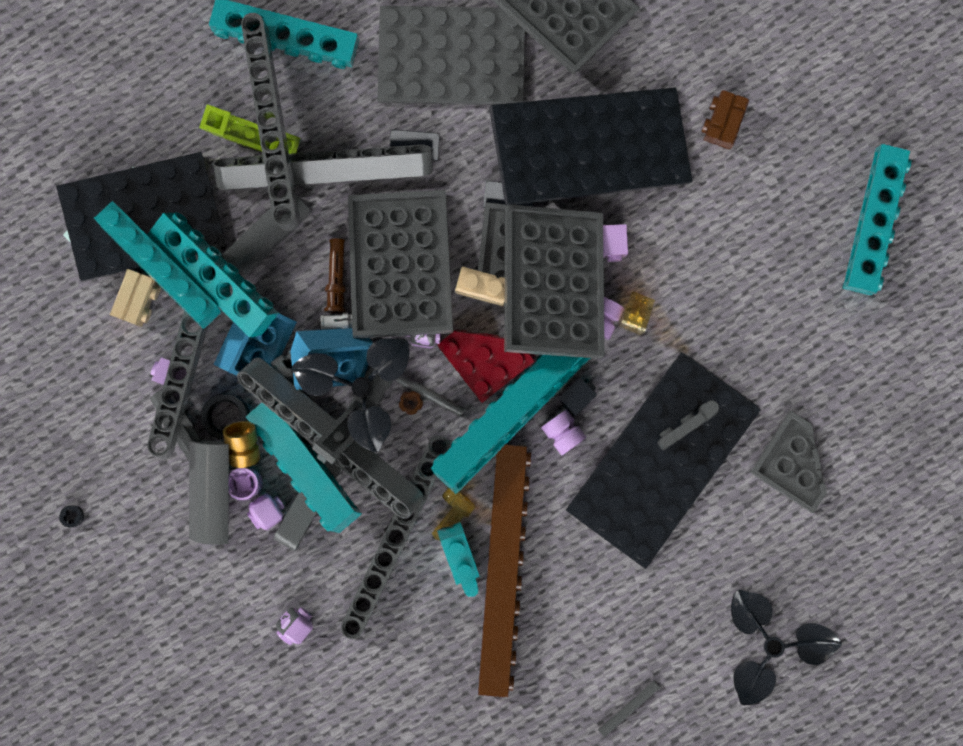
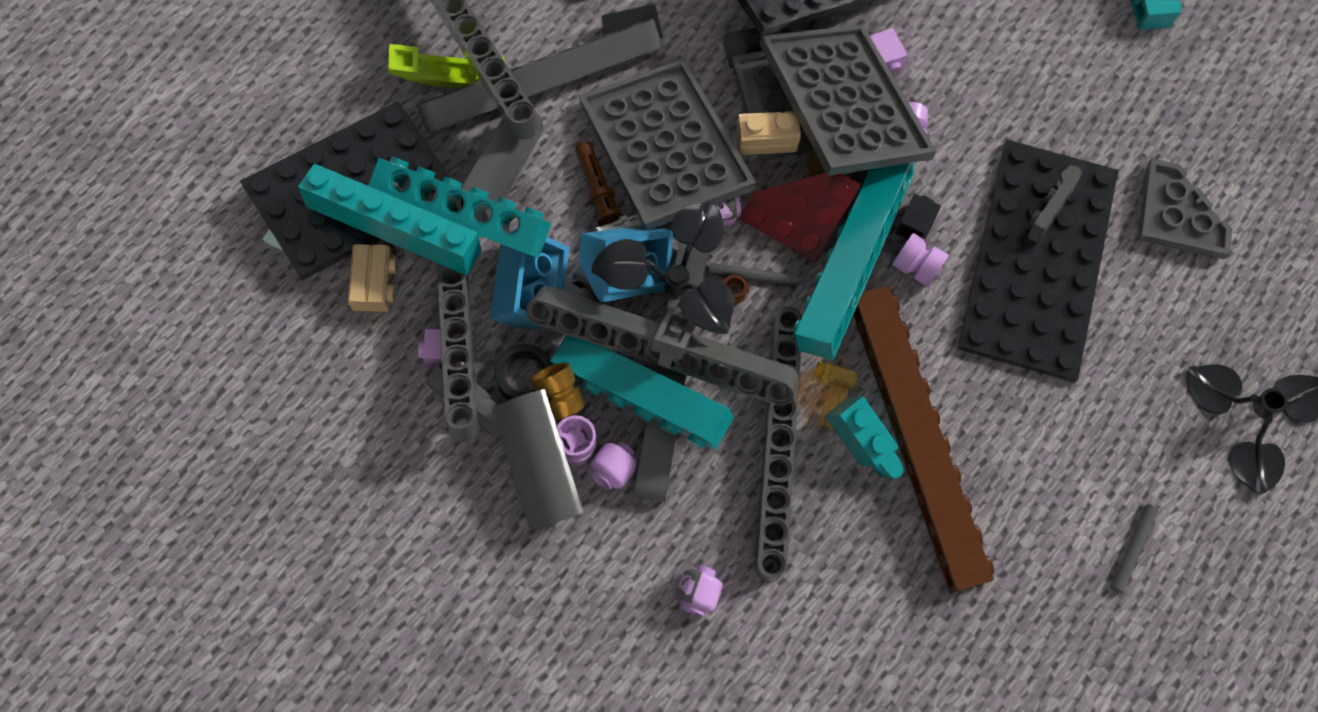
camera: 25 degrees left, 15 degrees down
black bush [59,505,84,528] -> none
clear yellow slope [618,291,655,335] -> none

